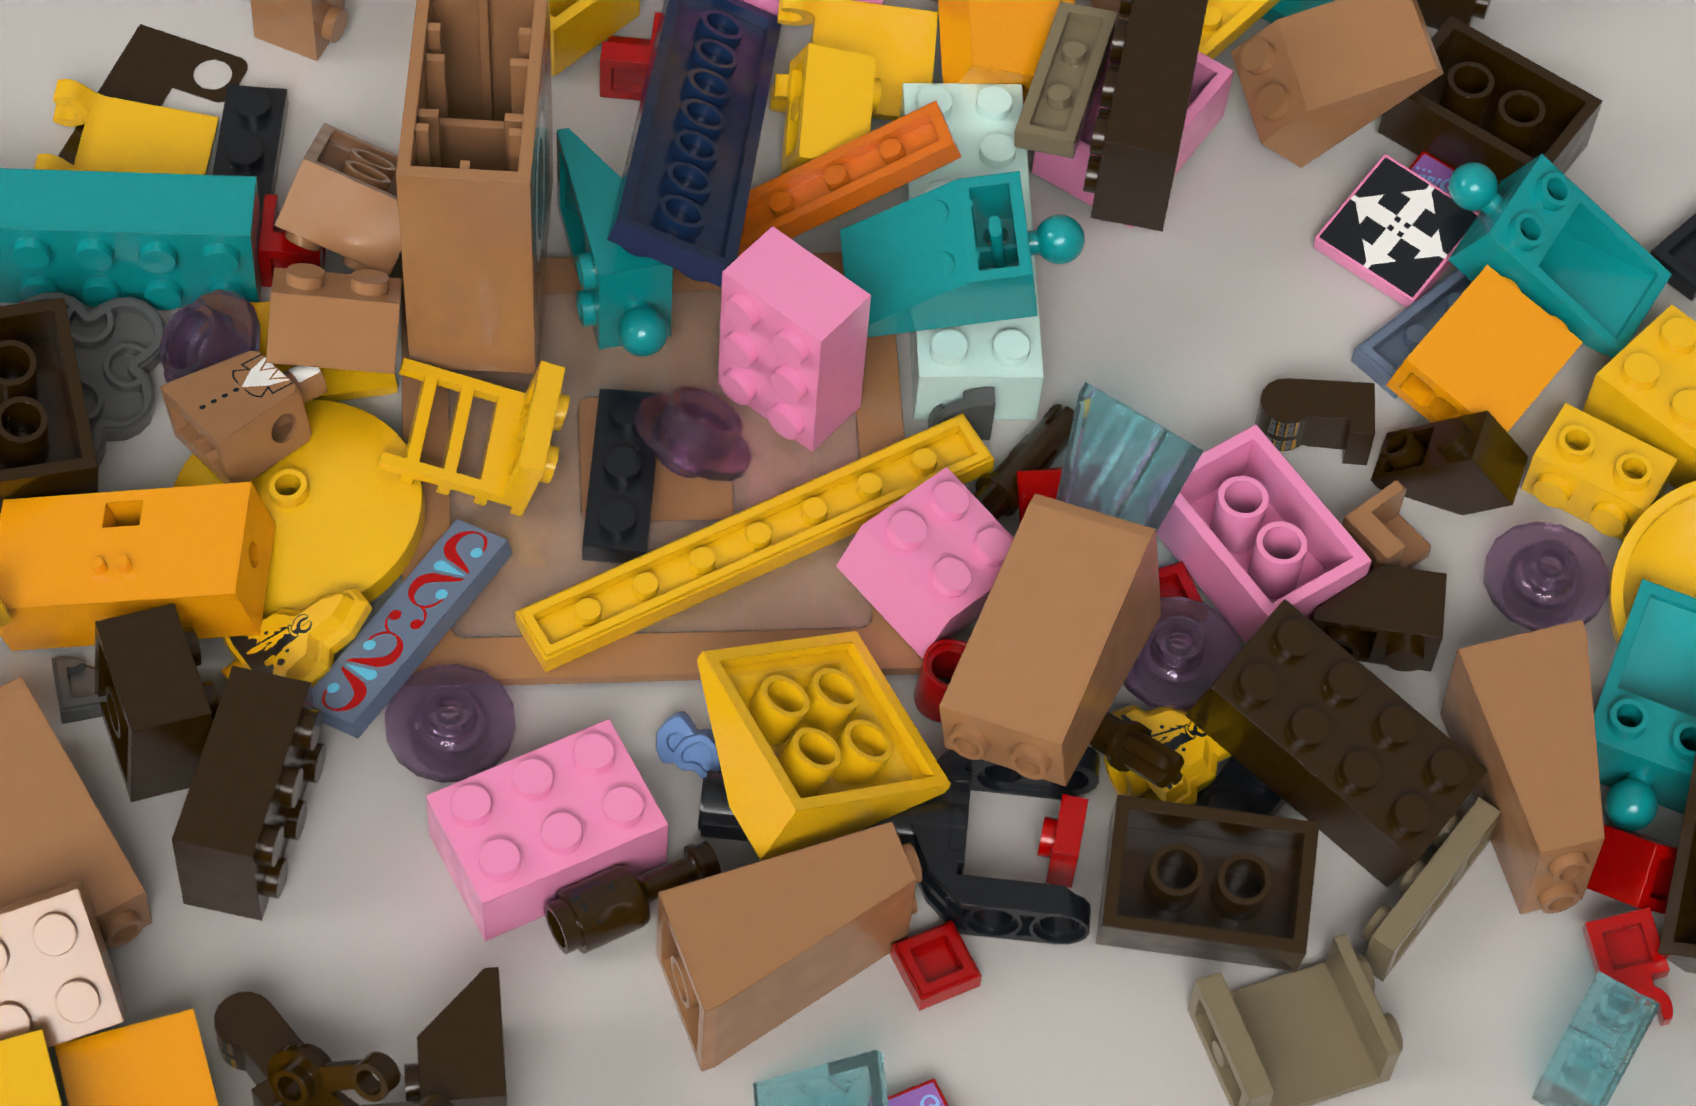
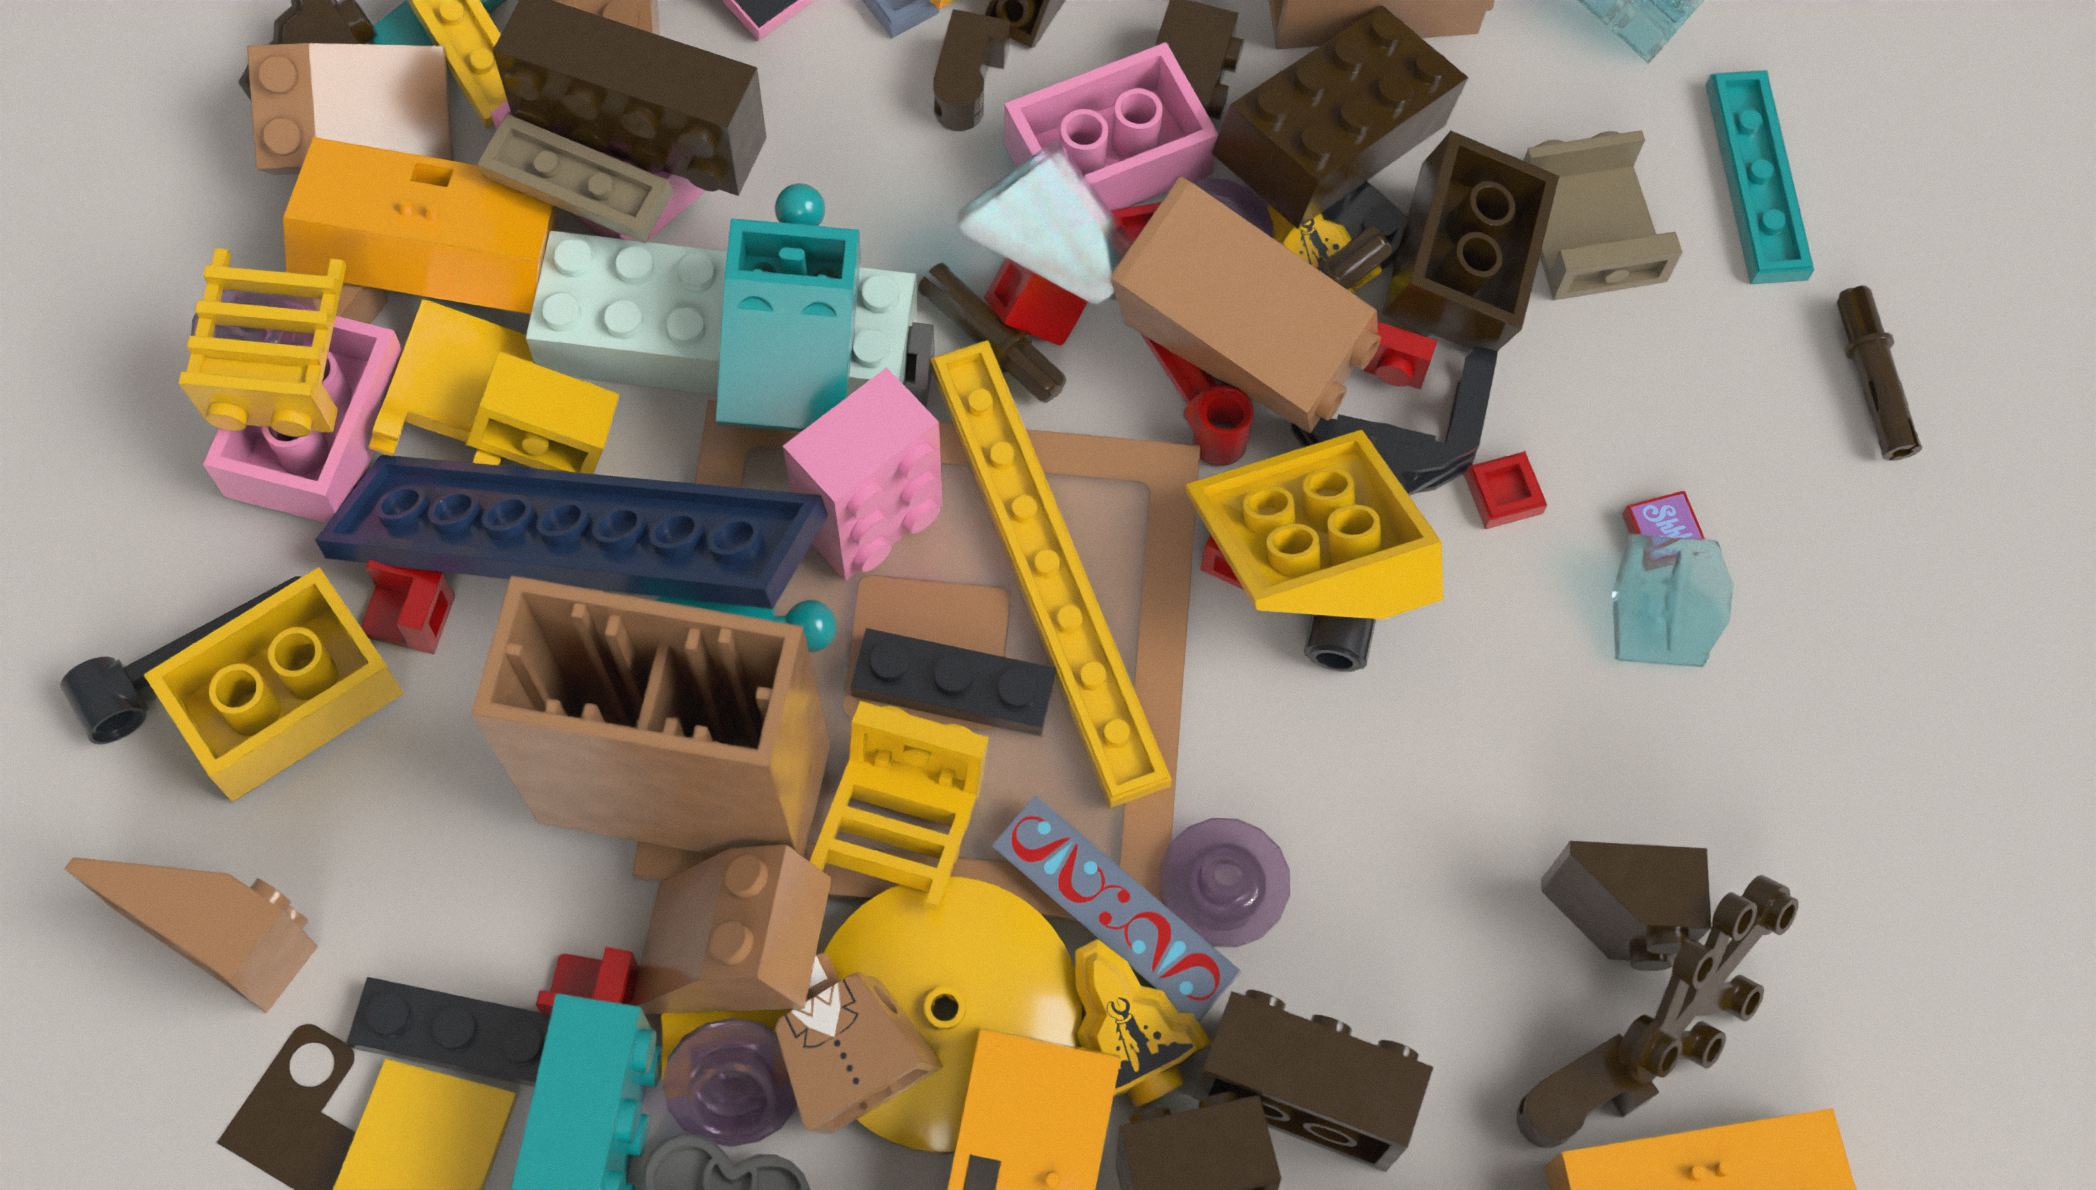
camera: 80 degrees left, 10 degrees up
medium nougat slope [274,123,401,276] -> none
bright pink brick [426,719,668,941] -> none
dark brown piece [544,841,722,954] -> none
clear purple piece [634,386,752,482] -> none
medium blue piece [656,711,721,779] -> none
medium nougat slope [656,822,922,1072] -> none
orange plate [738,101,962,257] -> none
bright pink brick [836,467,1014,659] -> none
medium nougat panel [1342,480,1431,575] -> none
dark tan plate [1361,797,1501,982] -> none

